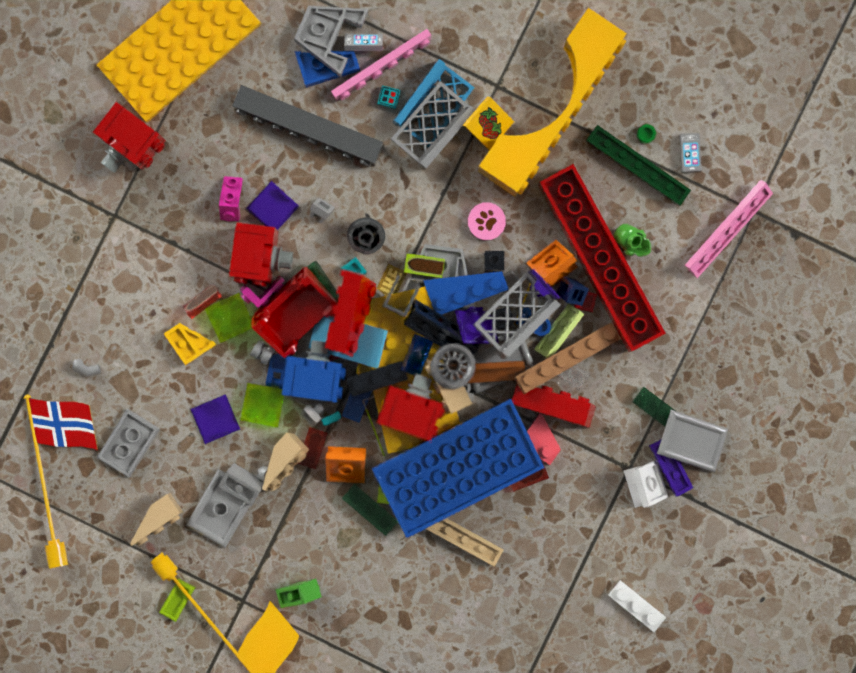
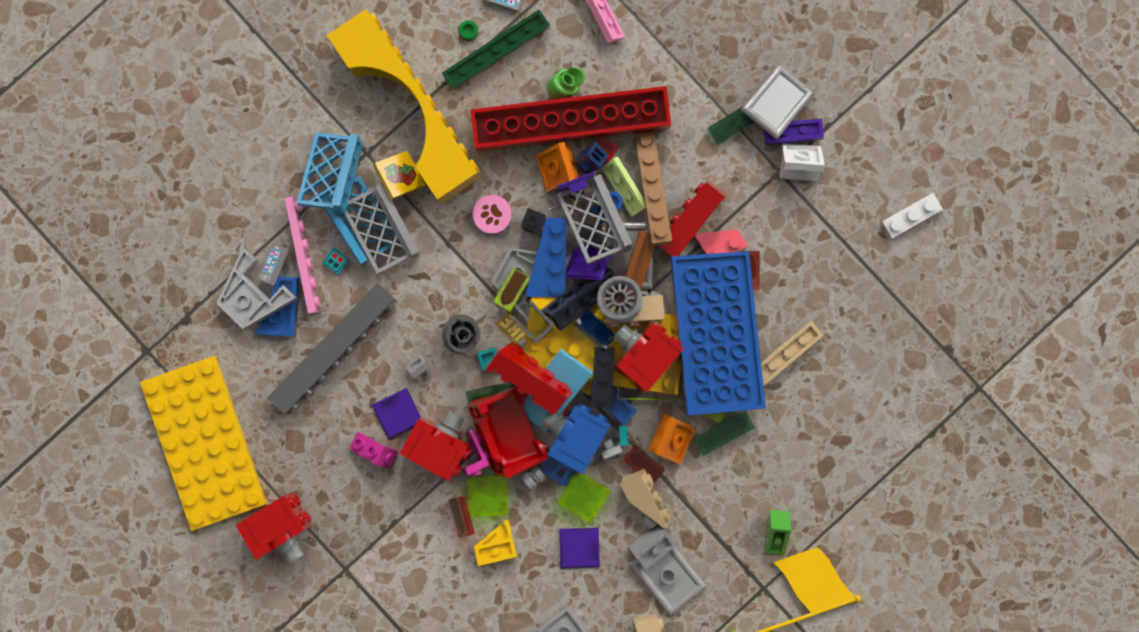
camera: 70 degrees left, 0 degrees up
none -> dark azure fence [297,132,363,214]

